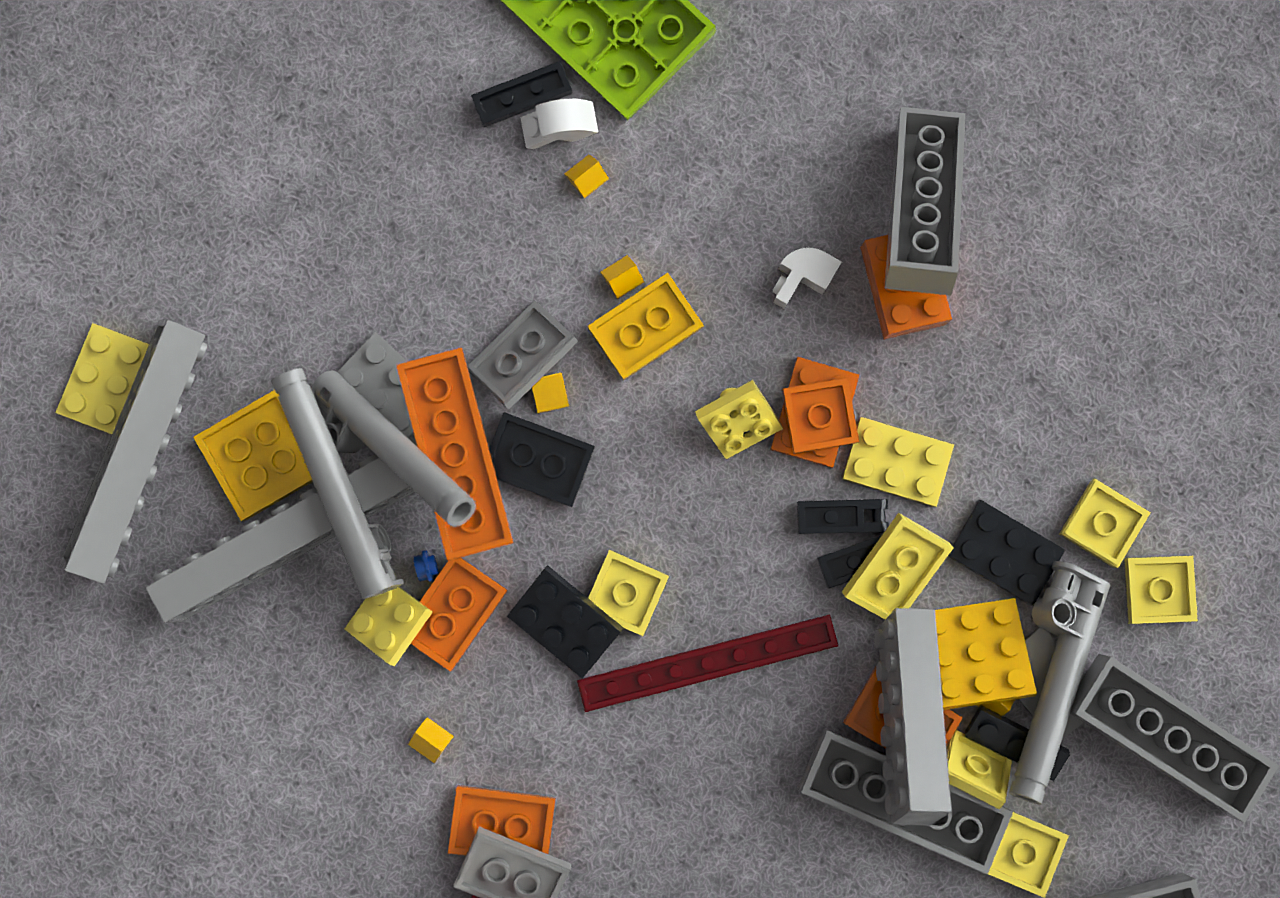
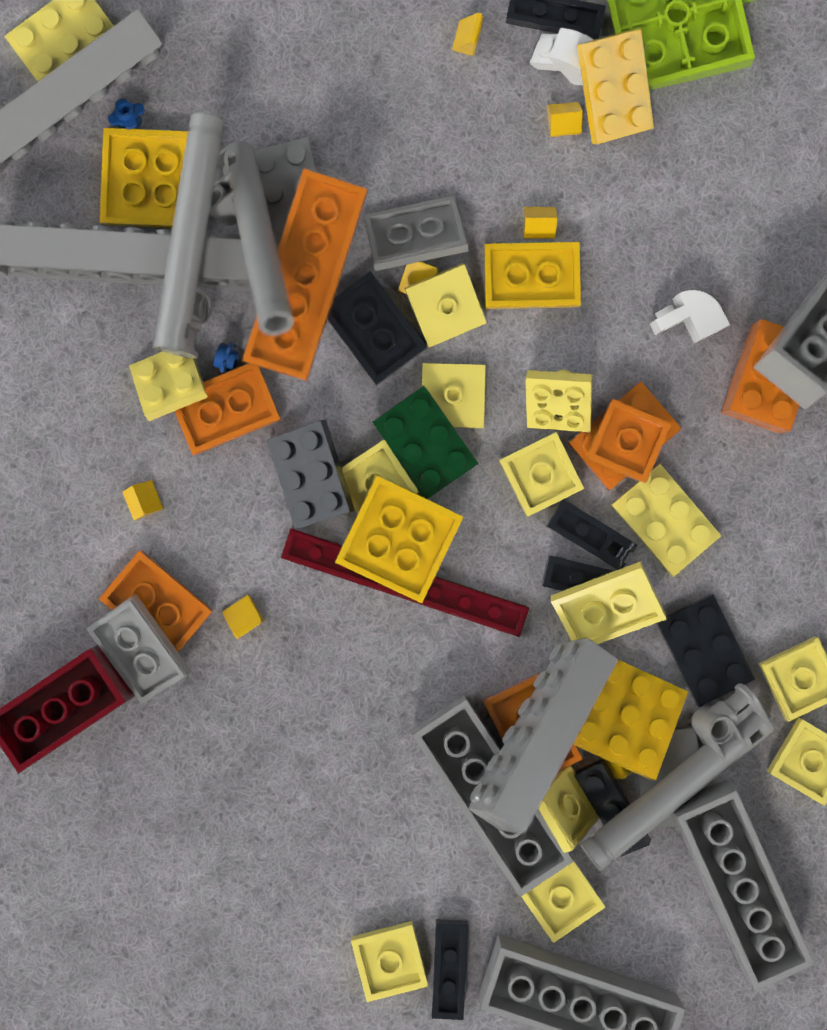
camera: 30 degrees right, 5 degrees up
none -> blue plate [108,99,145,130]
none -> yellow slope [222,595,265,639]
none -> yellow plate [335,475,463,603]
none -> dark green plate [372,385,479,499]
none -> light yellow plate [404,263,486,348]
none -> light yellow plate [422,363,486,429]
none -> yellow slope [452,13,483,56]
none -> light yellow plate [499,432,584,517]
none -> yellow plate [577,29,654,145]

